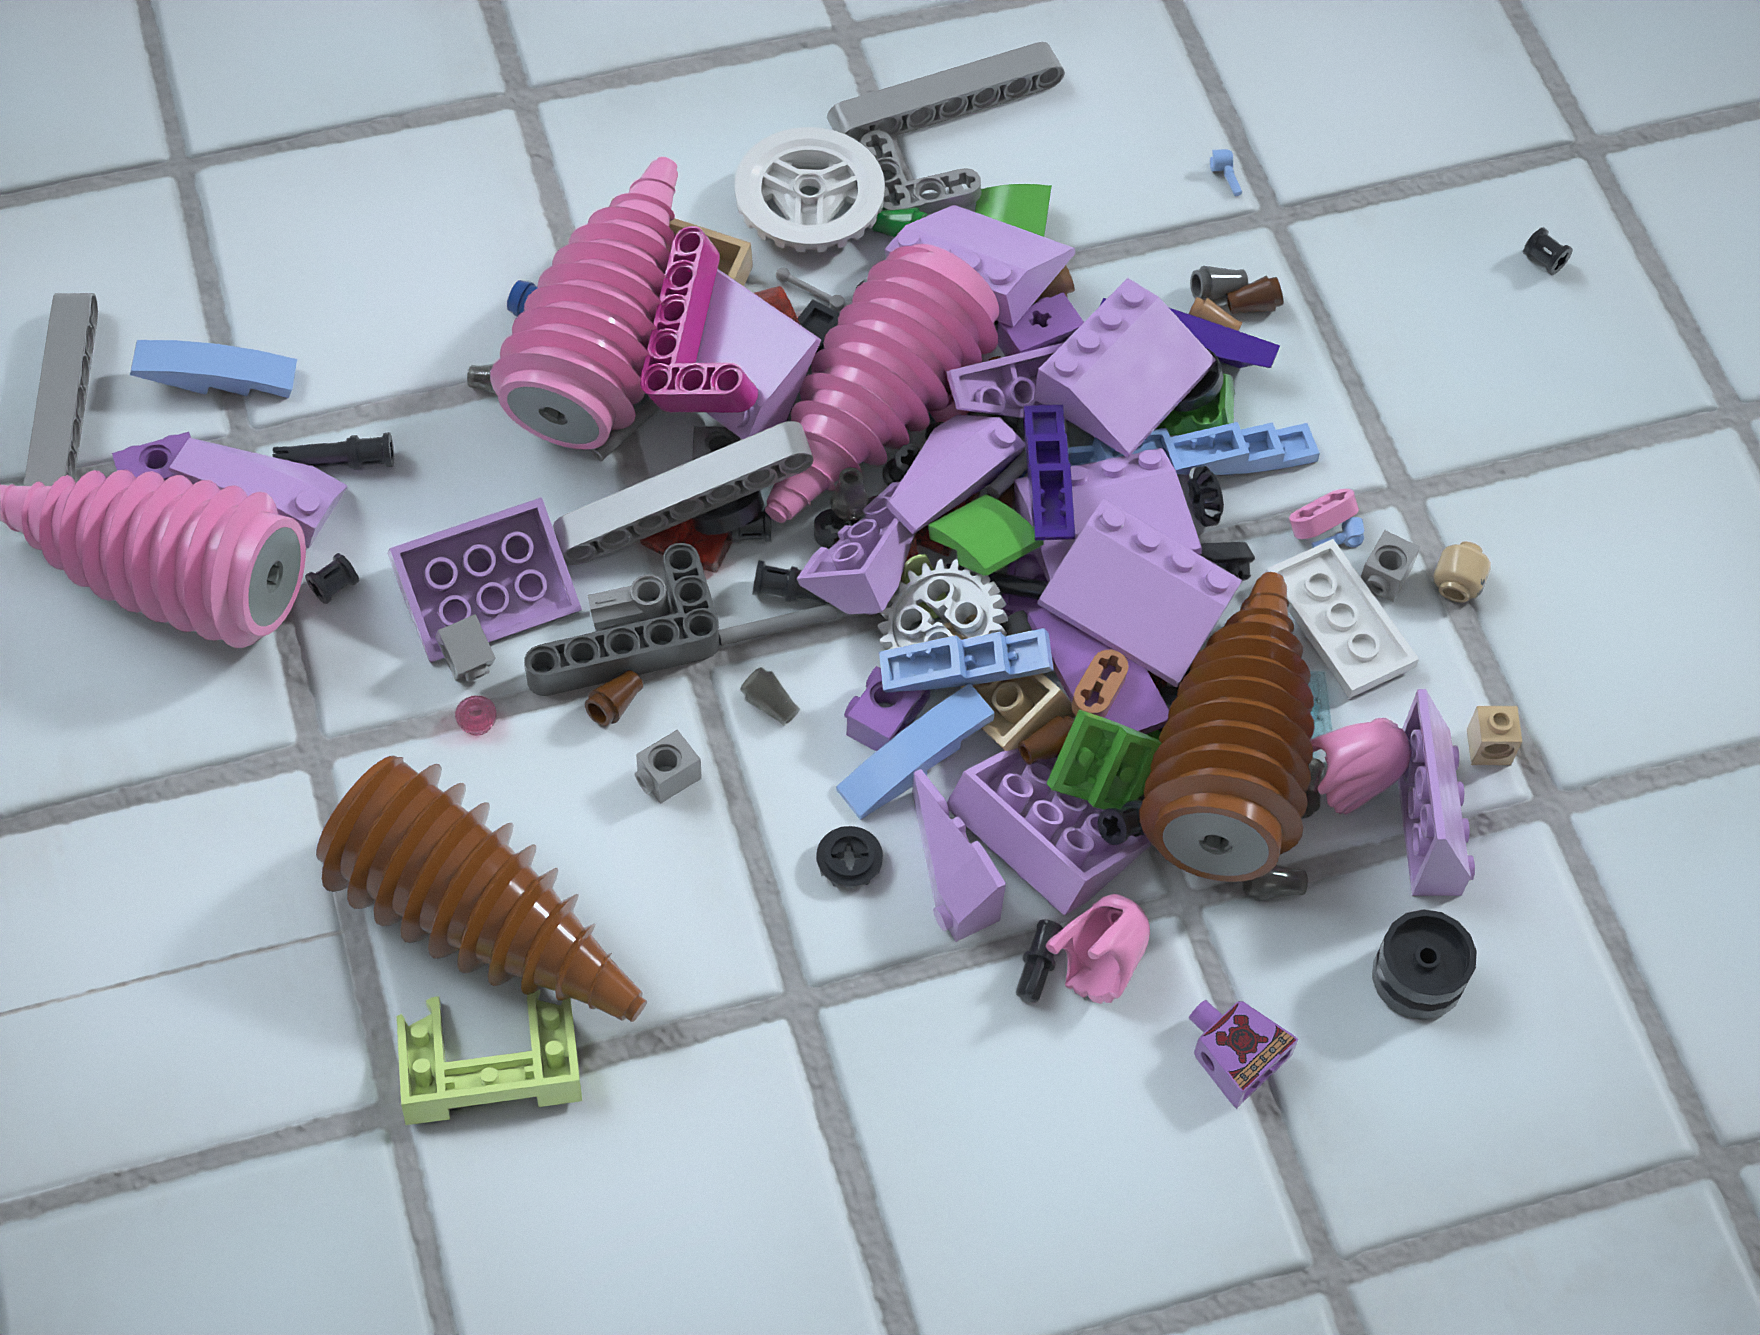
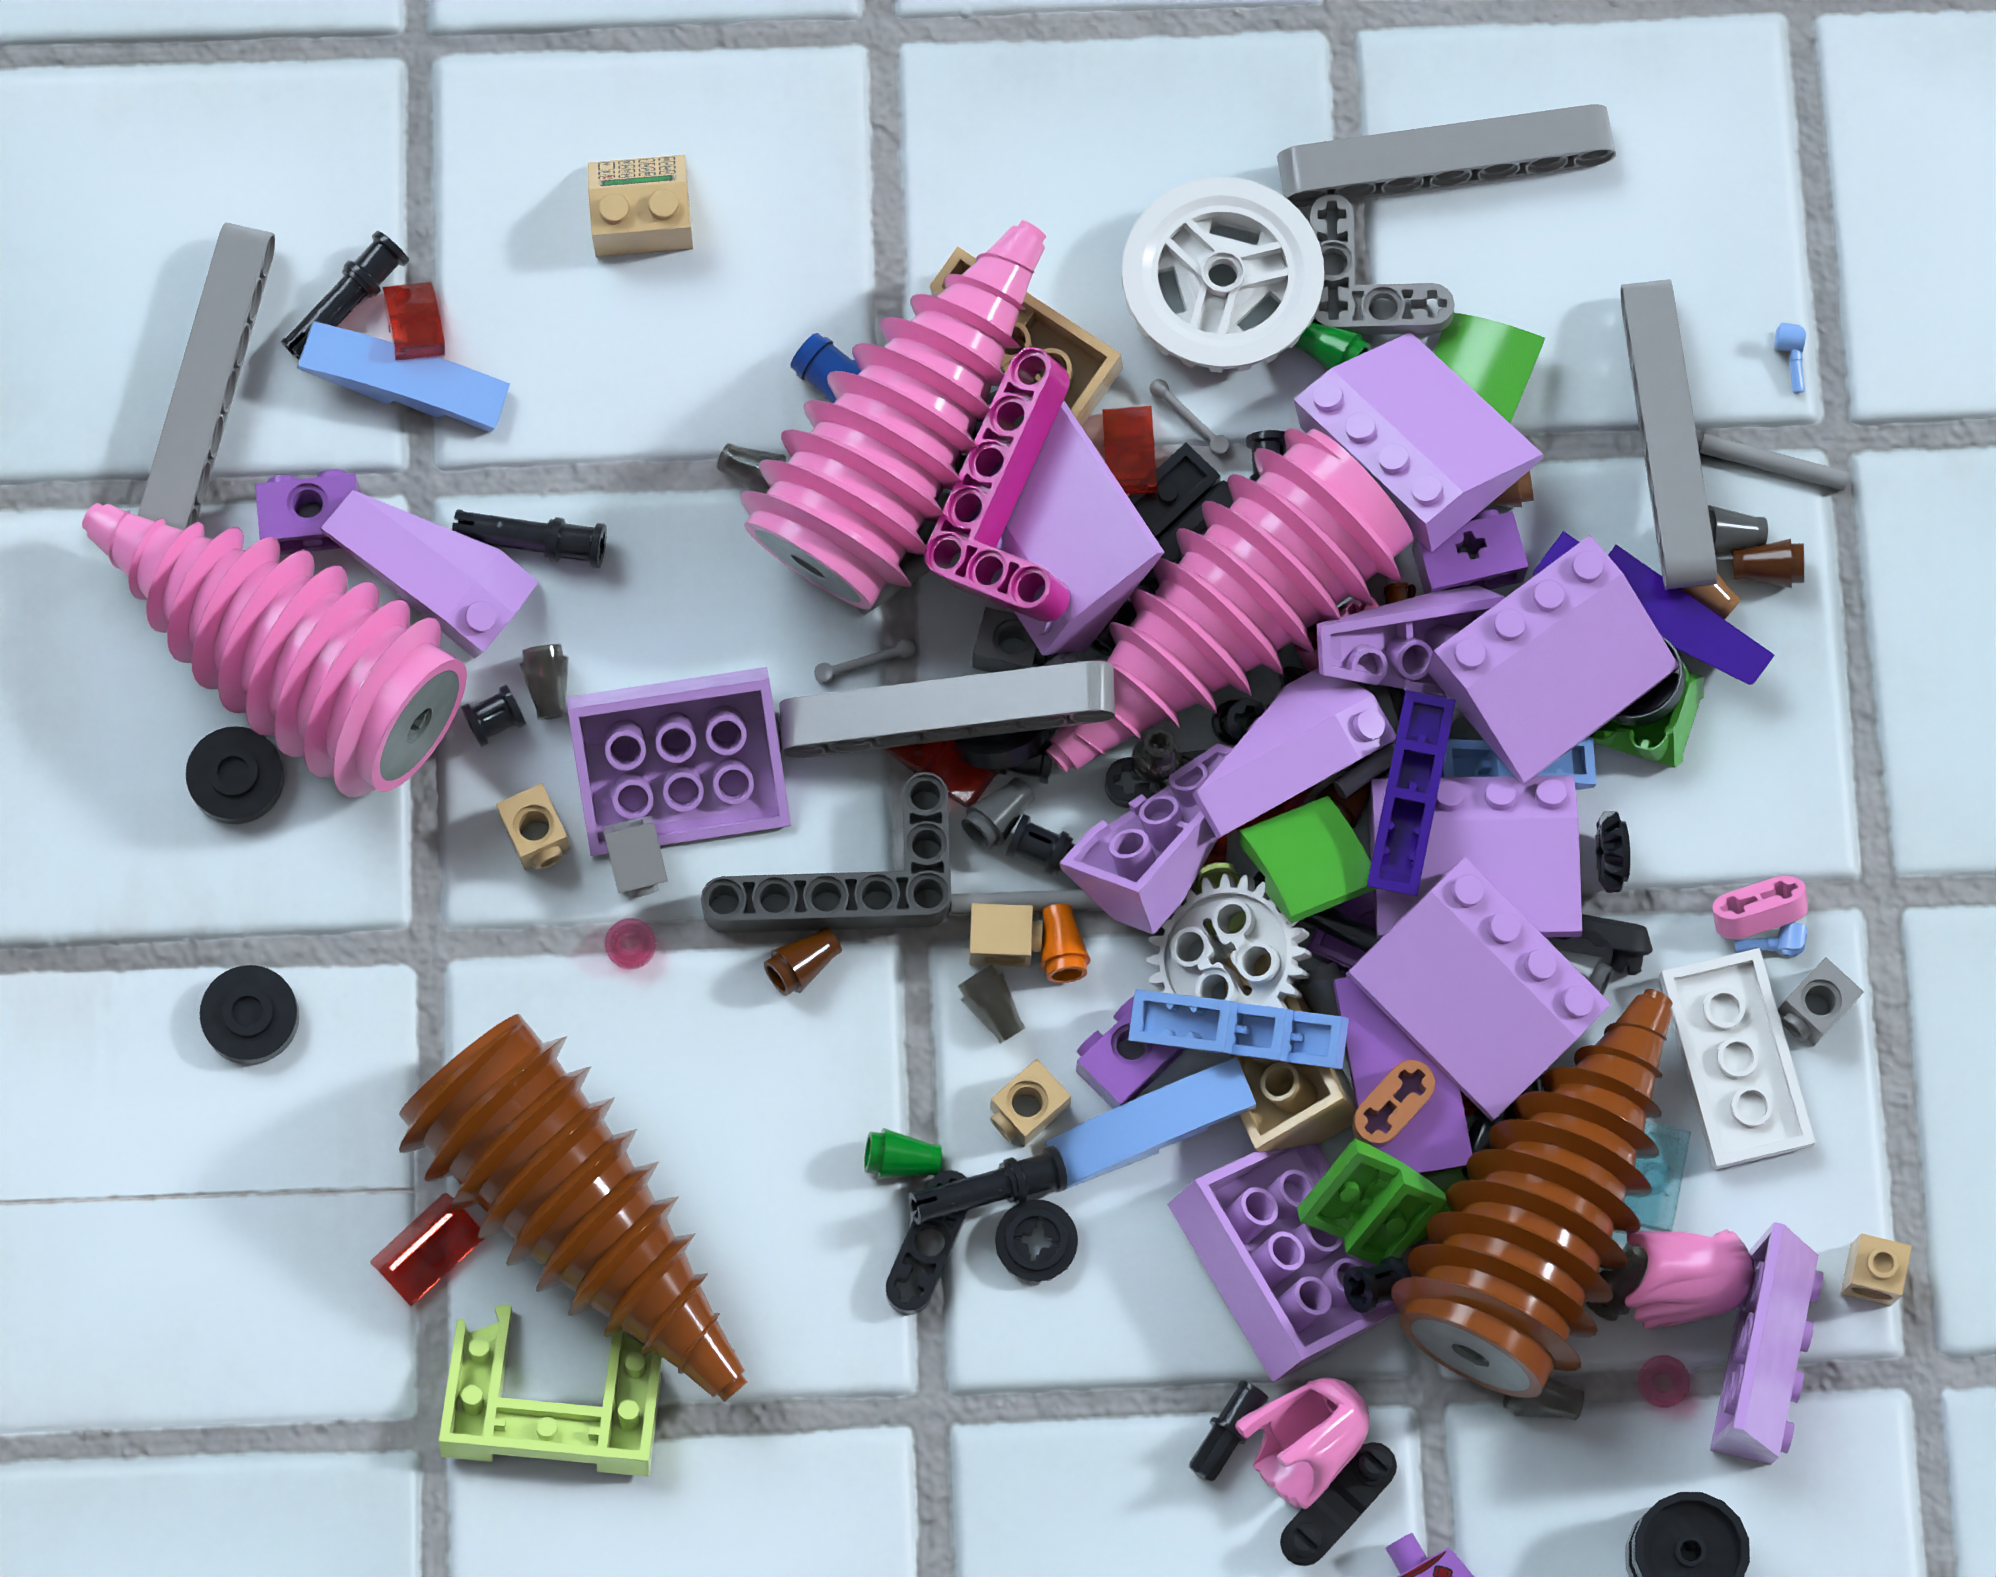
camera: 15 degrees right, 15 degrees up
light grey piece [588,574,670,630] -> none
light grey brick [635,729,702,804] -> none
lavender wedge [912,769,1006,942] -> none
reddish brown cone [1018,716,1074,765] -> none
light blue slope [1163,422,1320,475] -> none
tan head [1433,541,1491,603] -> none
none -> black piece [186,726,284,824]
none -> black piece [199,965,299,1064]
none -> black pin [281,230,409,360]
none -> clear red slope [370,1193,485,1306]
none -> clear red slope [382,282,445,360]
none -> tan brick [496,783,571,870]
none -> clear smoke cone [519,644,569,720]
none -> tan slope [588,154,693,257]
none -> light grey hinge [814,639,916,684]
none -> green cone [864,1128,942,1179]
none -> black beam [886,1170,970,1315]
none -> black pin [909,1146,1068,1225]
none -> dark grey cone [961,777,1035,850]
none -> tan brick [969,903,1042,967]
none -> tan brick [990,1059,1071,1147]
none -> orange cone [1040,904,1091,983]
none -> black piece [1280,1442,1397,1566]
none -> light grey beam [1620,279,1717,590]
none -> clear pink plate [1637,1355,1690,1408]
none -> light grey piece [1699,434,1849,491]

